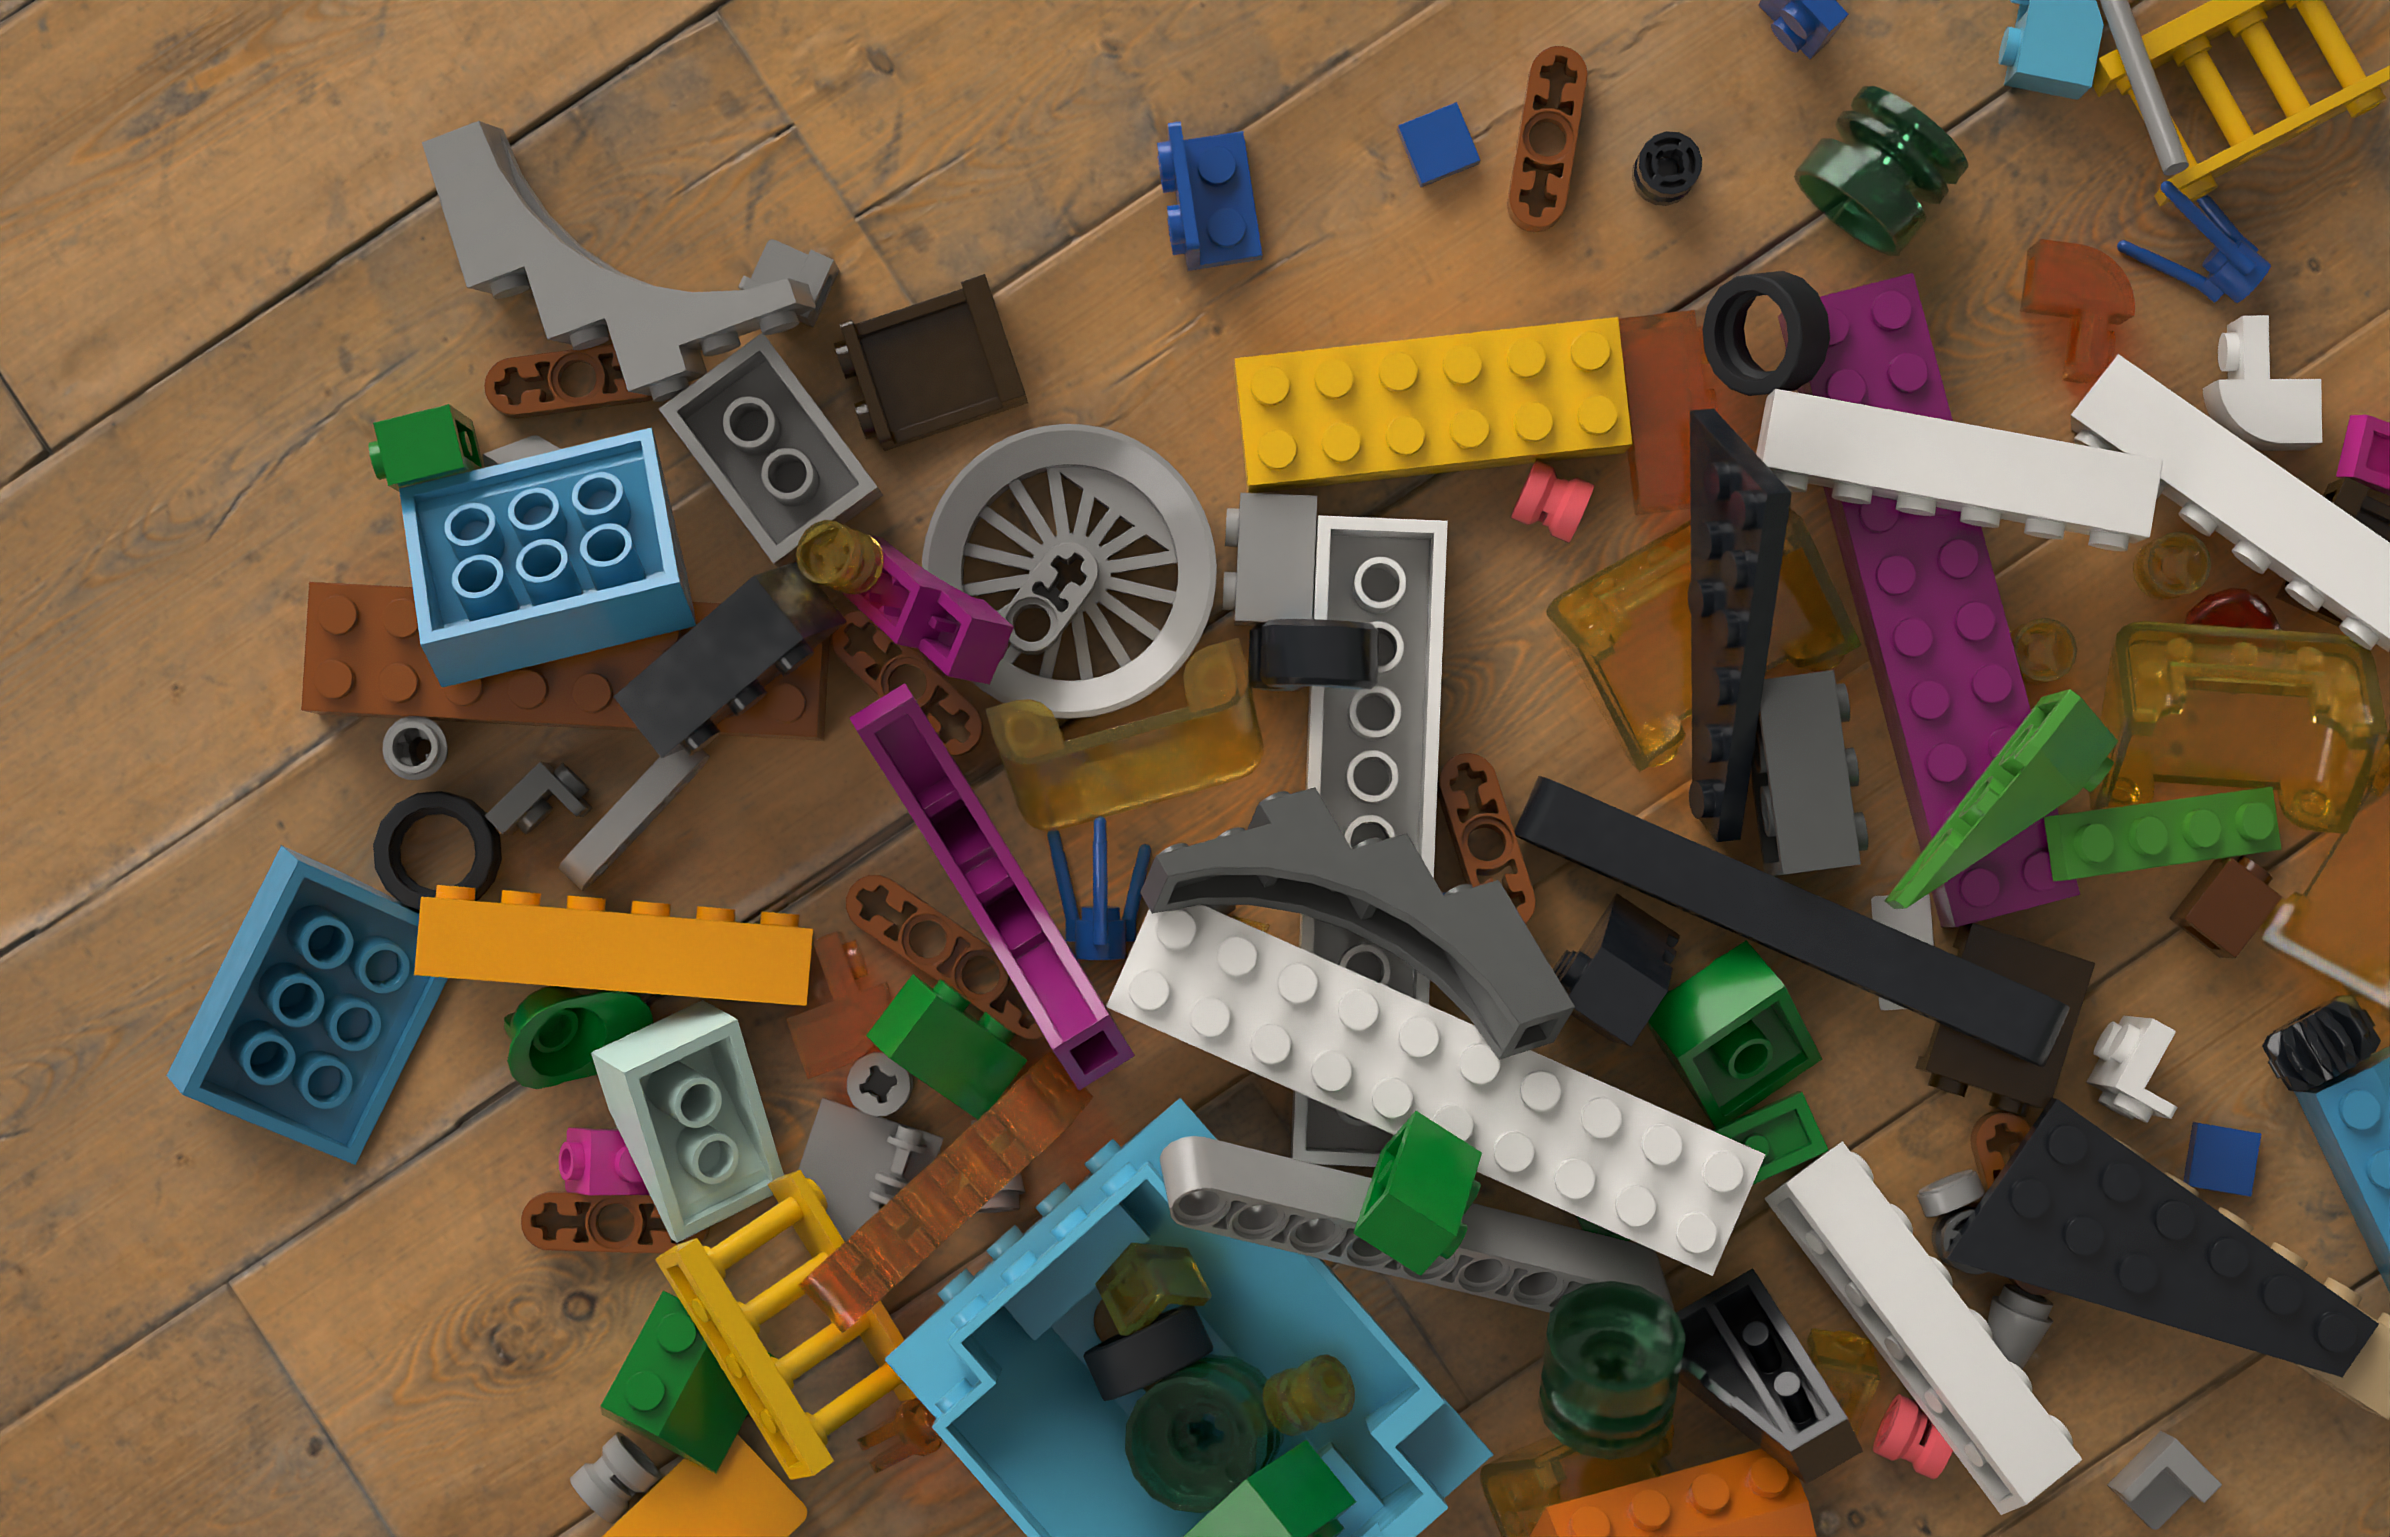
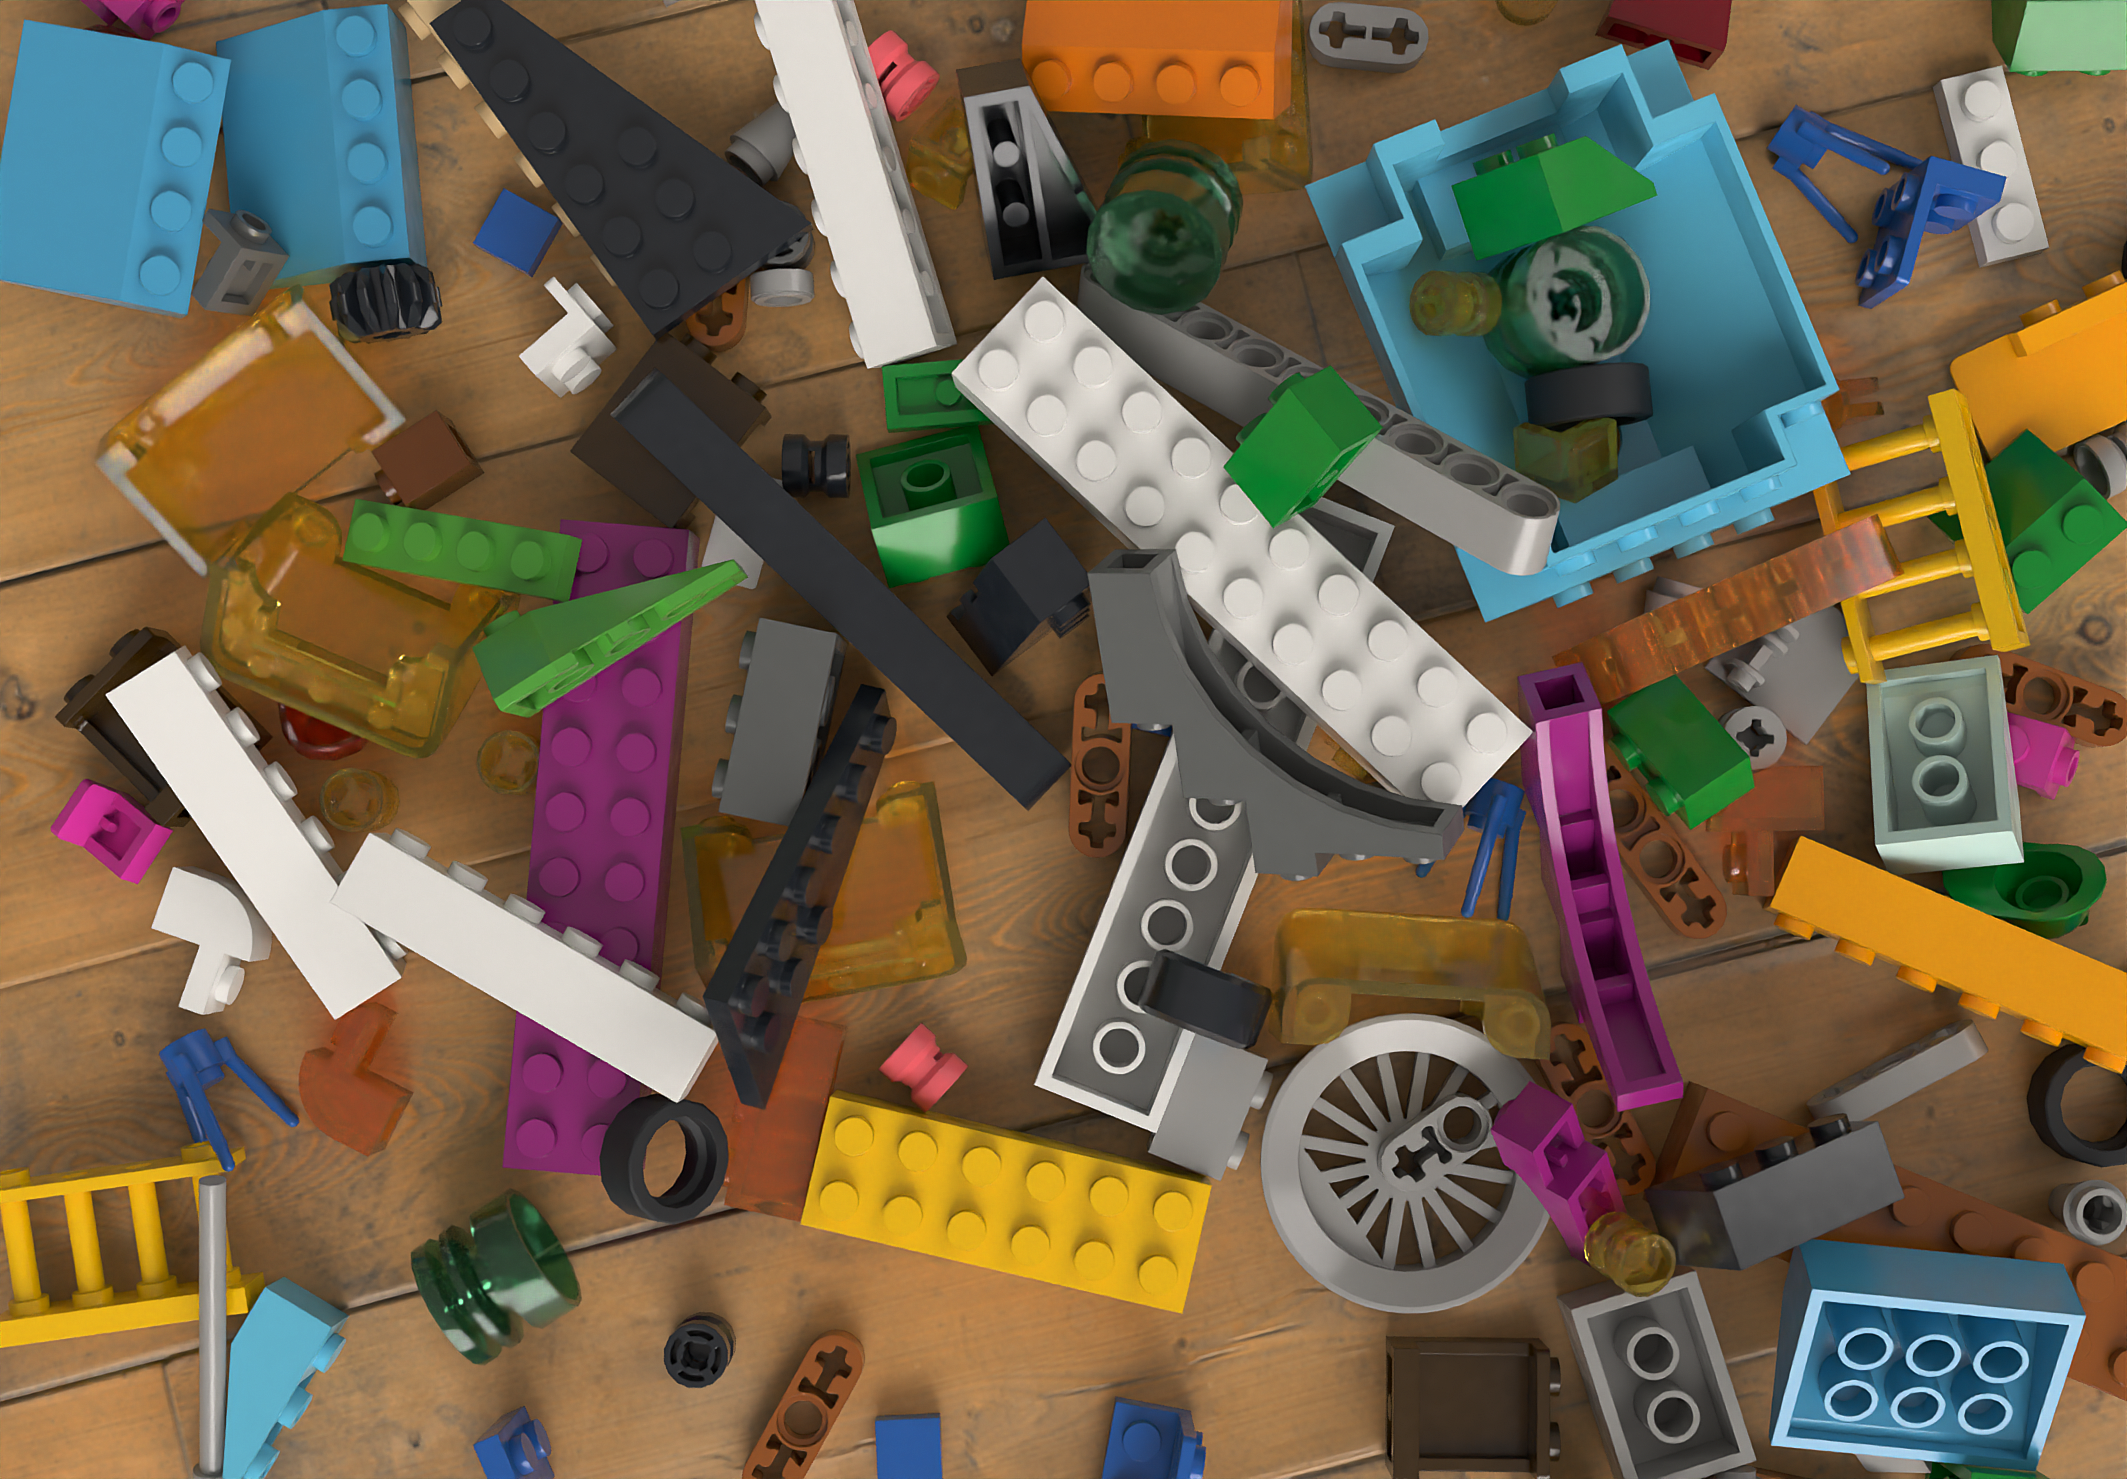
camera: 160 degrees left, 0 degrees up
dark grey bracket [485,762,592,835] -> none
none -> black wheel [782,434,851,498]

